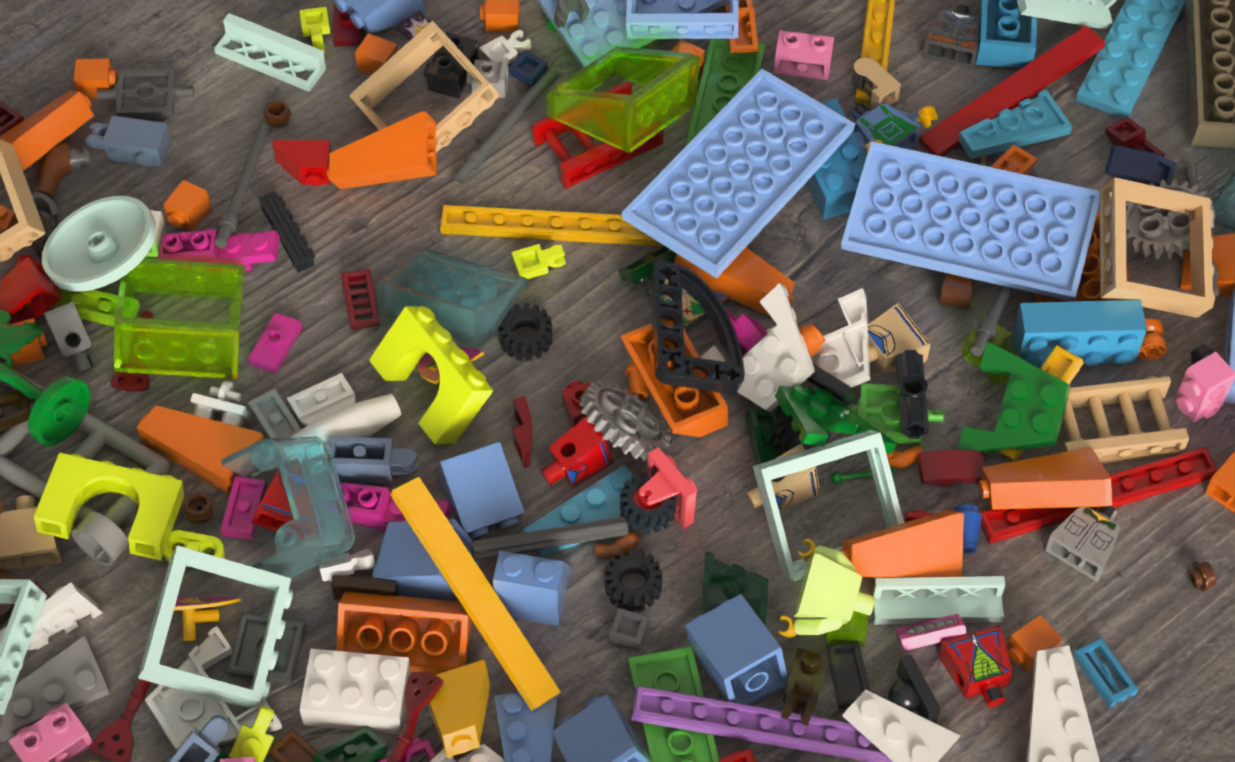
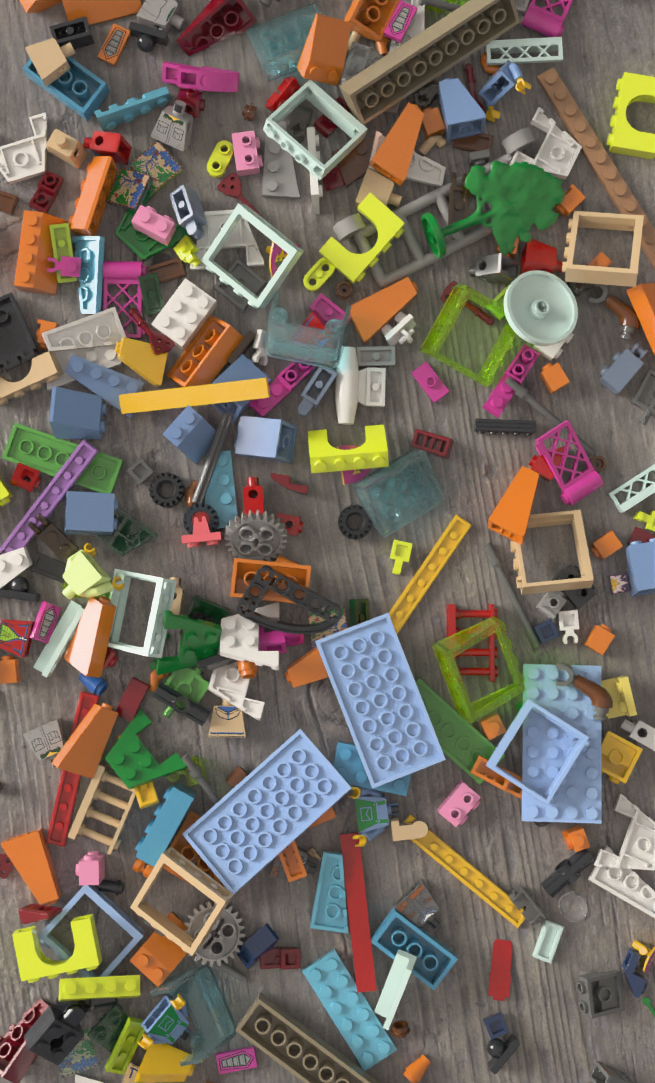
camera: 120 degrees right, 30 degrees up
none -> dark pink piece [534,420,603,506]

